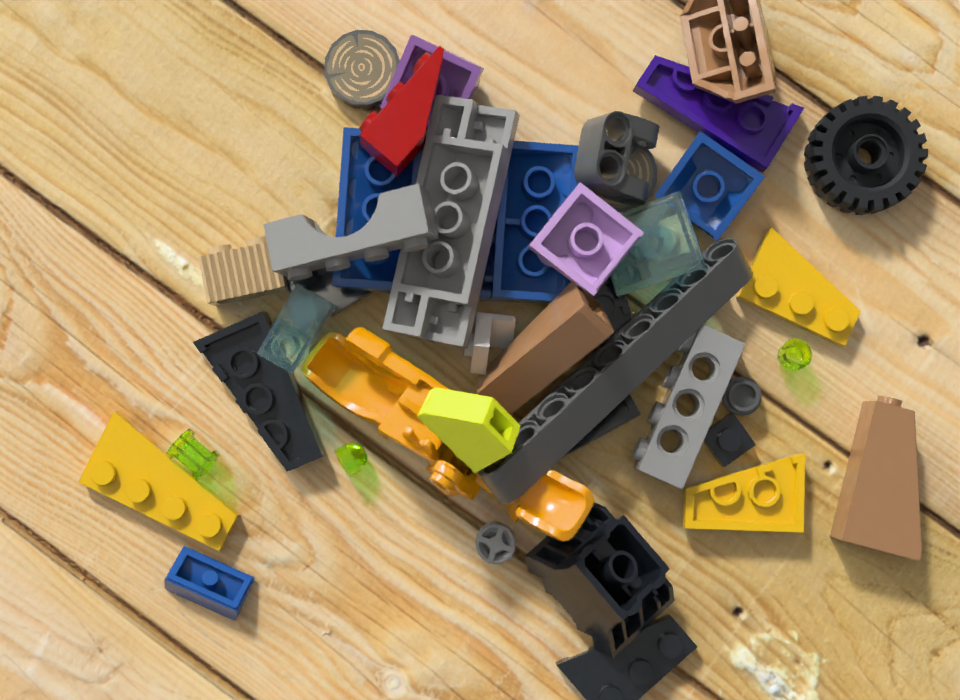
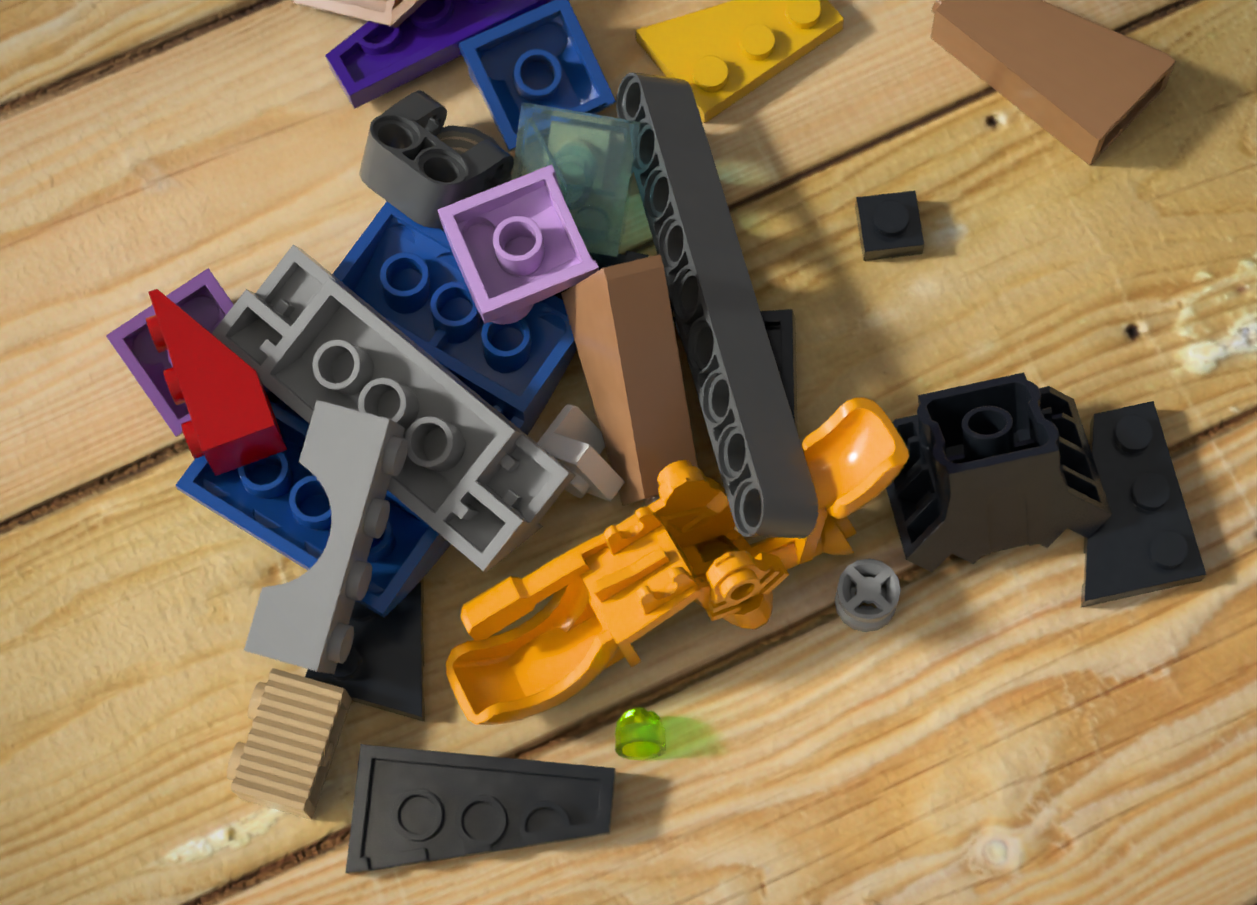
camera: 50 degrees left, 15 degrees down
clear light blue slope [257,283,337,374] -> none
dark tan tile [324,30,400,108] -> none
neon yellow slope [417,387,521,473] -> none
light grey brick [631,325,746,489] -> none
yellow wing [682,453,805,533] -> none
dark grey plate [722,377,762,416] -> none
clear neon green hinge [777,338,812,372] -> none

